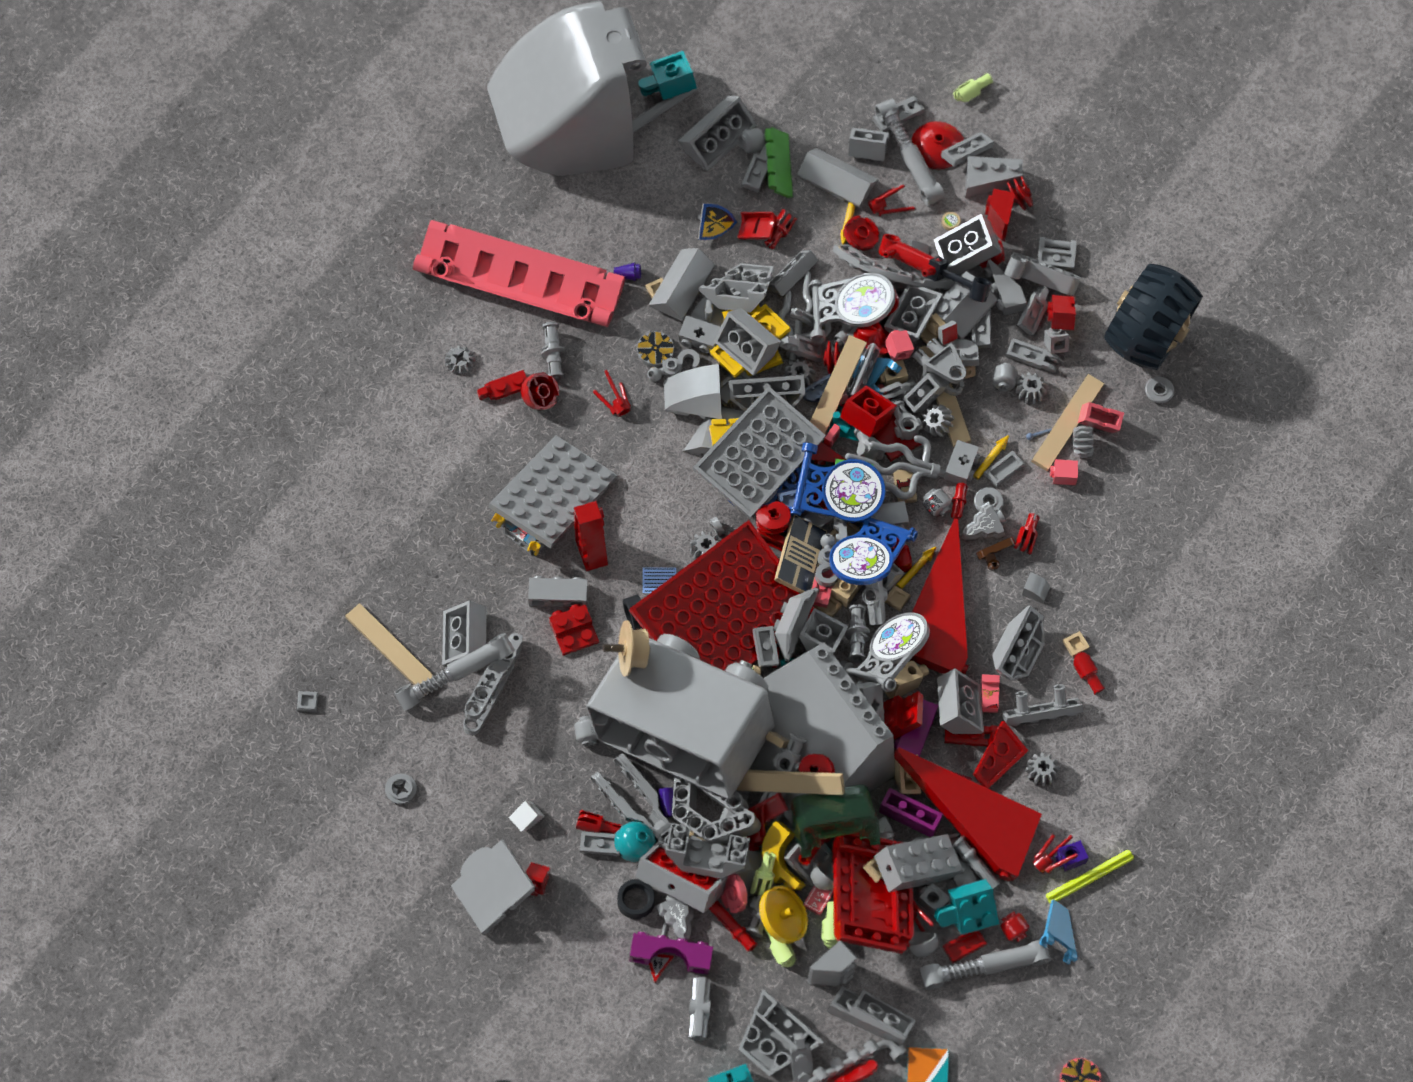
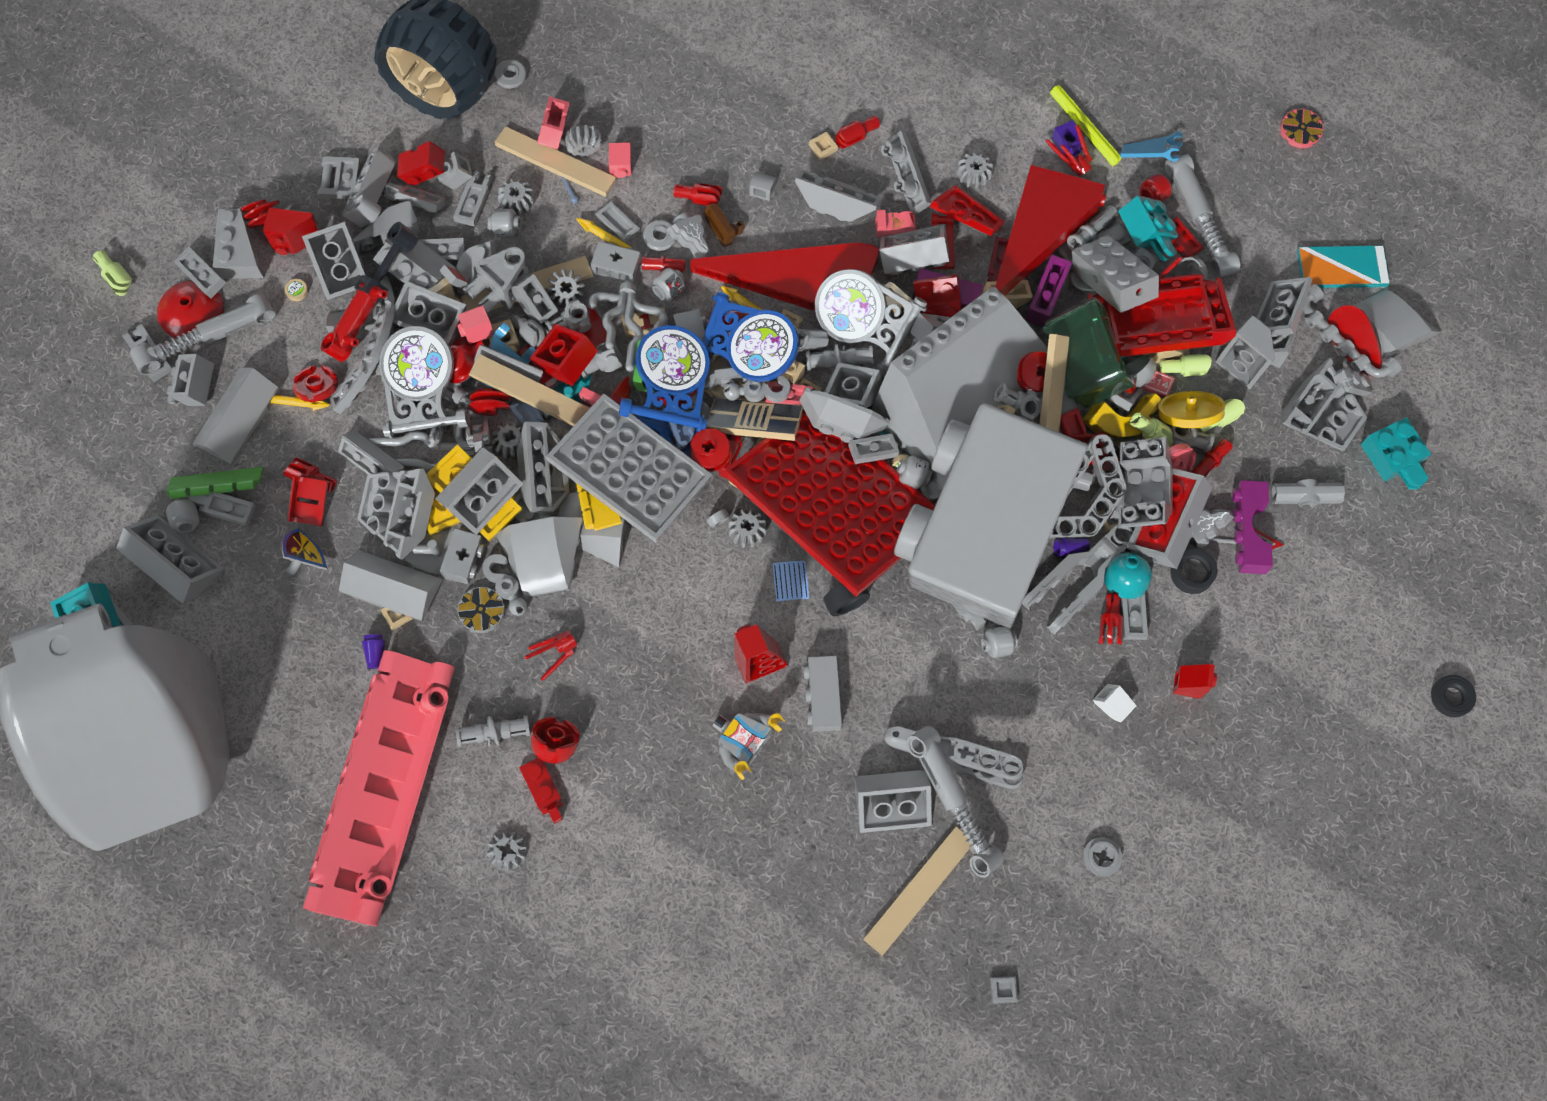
camera: 95 degrees left, 5 degrees up
light grey piece [451,839,535,934] -> none
light grey plate [489,435,617,549] -> none
red plate [549,604,599,656] -> none
tan piece [603,620,650,677] -> none
tan tile [863,857,882,882] -> none
red plant [868,185,915,216] -> none

